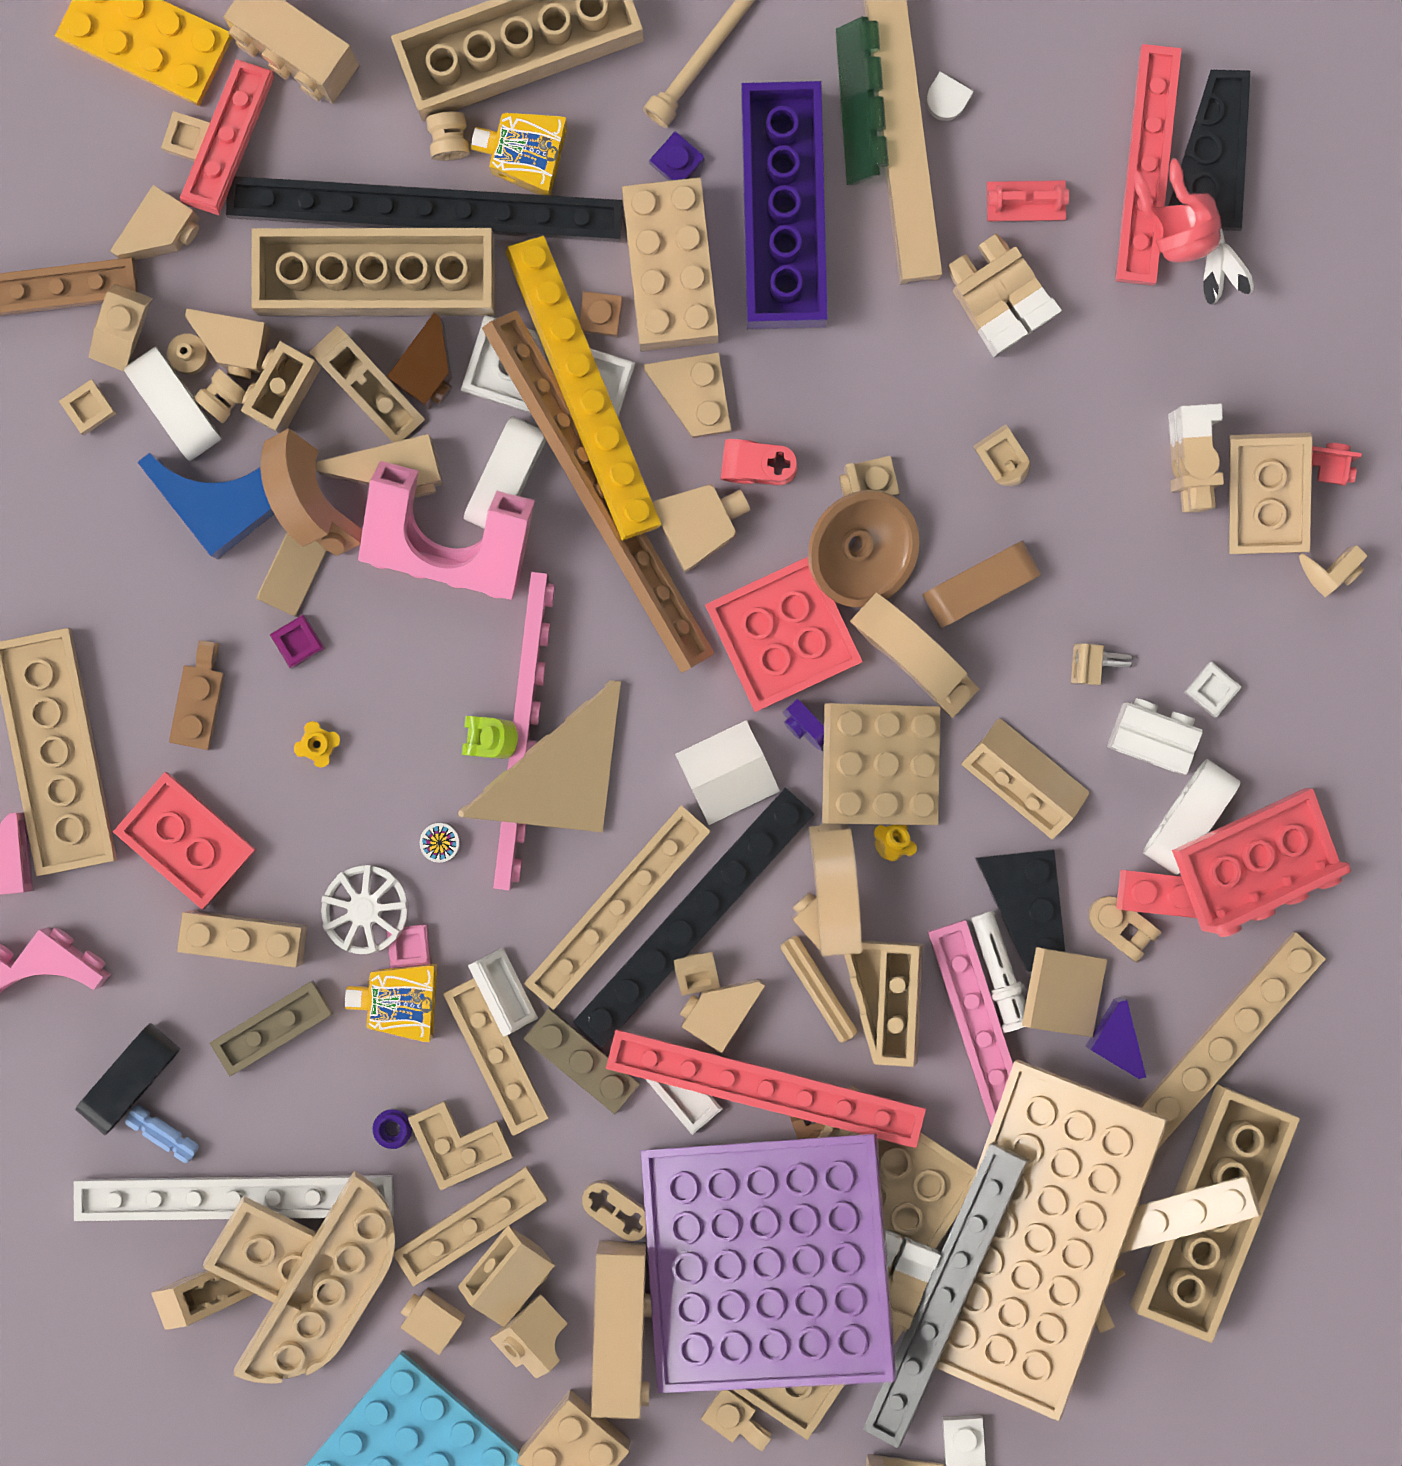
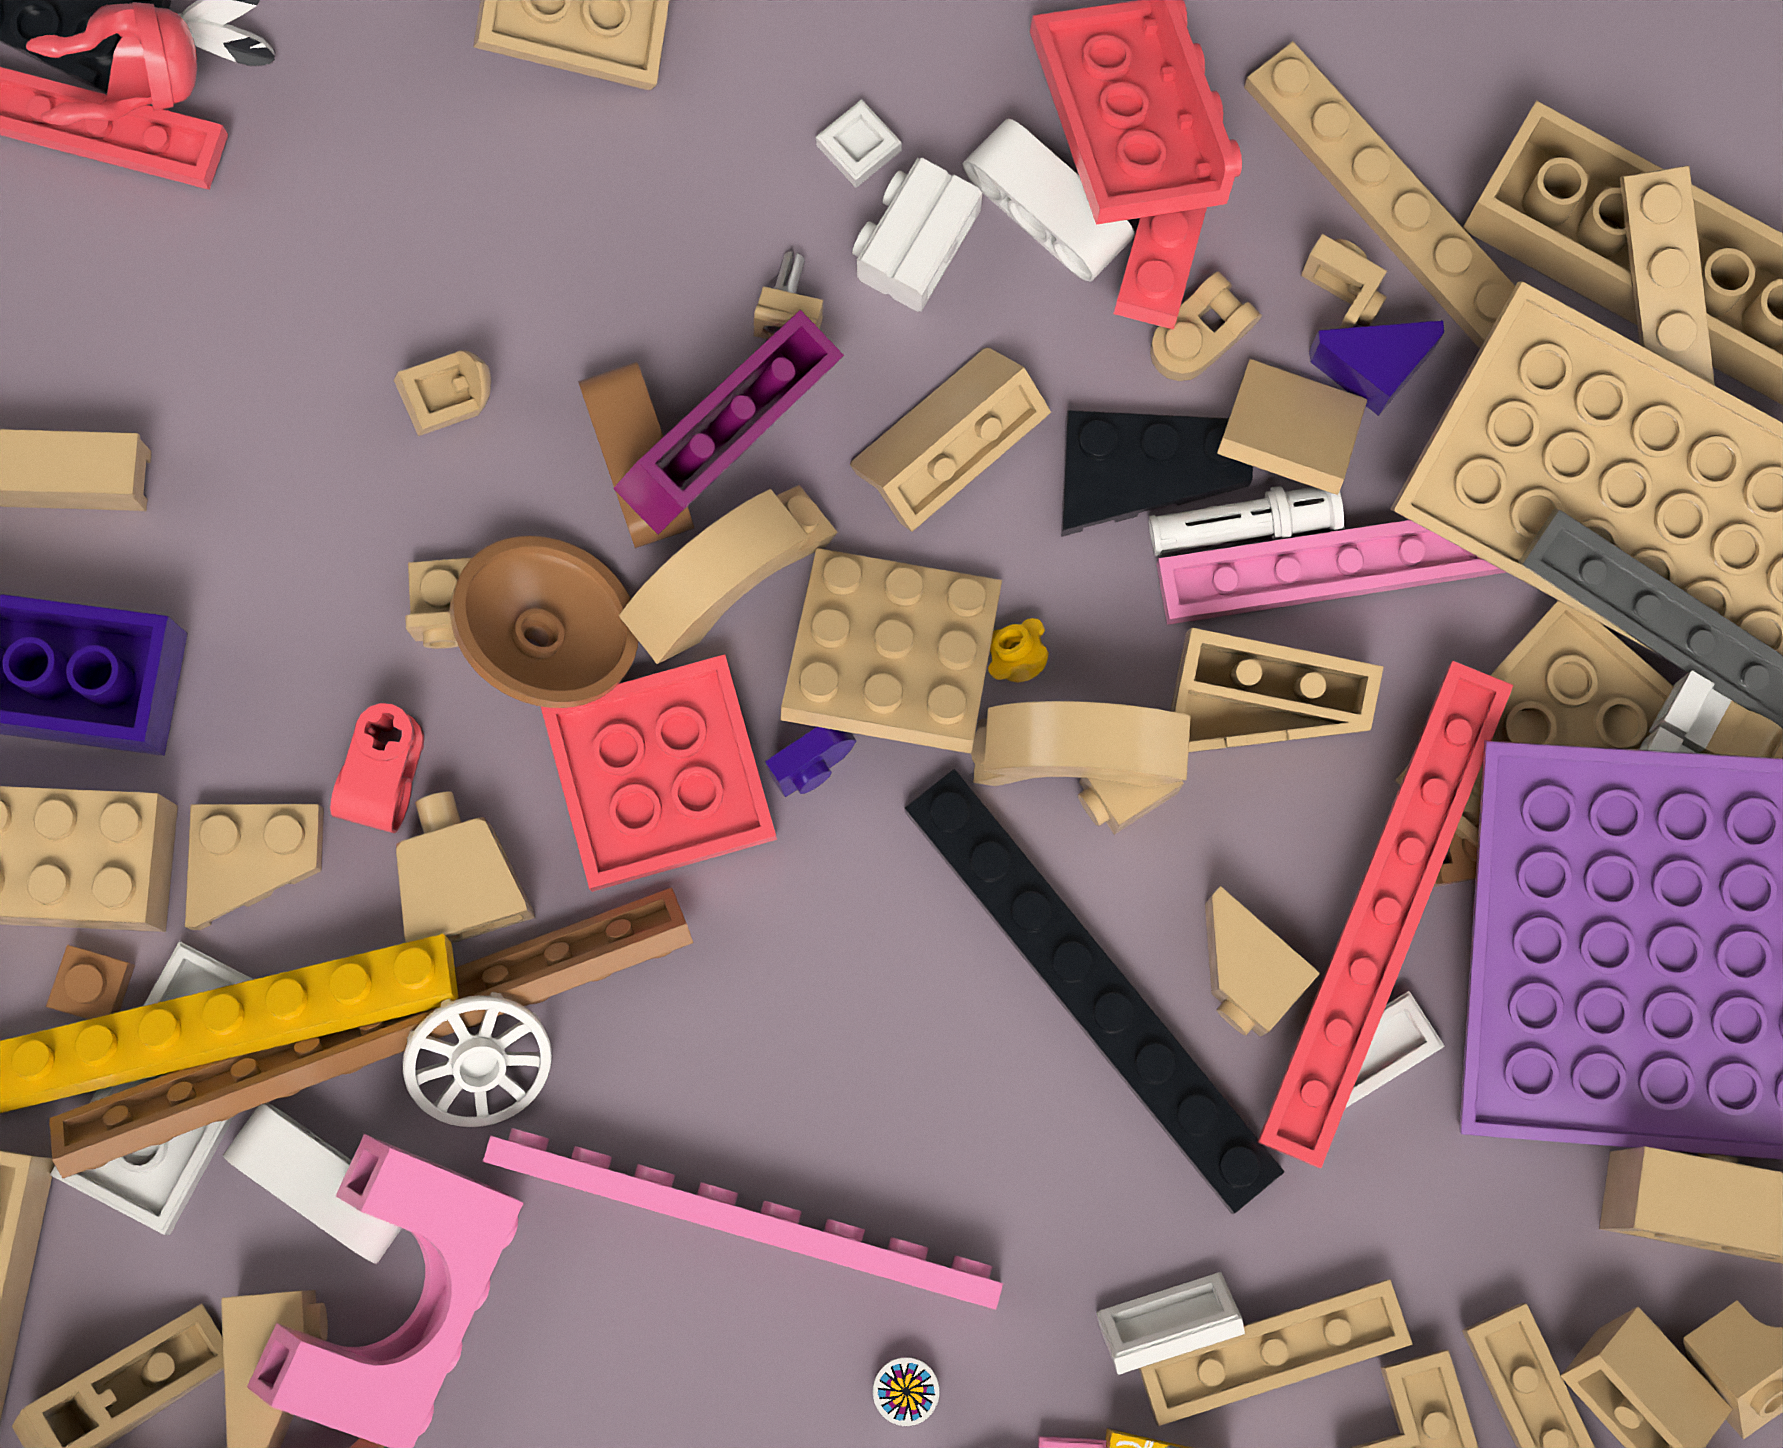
camera: 80 degrees left, 10 degrees down
reddish brown slope [387,313,452,409] -> none
tan tile [458,681,621,832] -> none
lime plate [461,716,518,759] -> none
dark tan plate [523,1008,640,1115] -> none
tan plate [524,805,711,1010] -> none
tan beam [582,1180,646,1241] -> none
tan plate [673,952,720,996] -> none
white slope [675,720,780,825] -> none
tan axle [780,936,857,1043] -> none
tan hips [947,233,1062,358] -> none
coral hinge [987,180,1069,222] -> none
tan hips [1168,404,1224,513] -> none
none -> white wheel [403,992,552,1127]
none -> magenta brick [613,309,844,535]
none -> tan bracket [1301,234,1387,329]

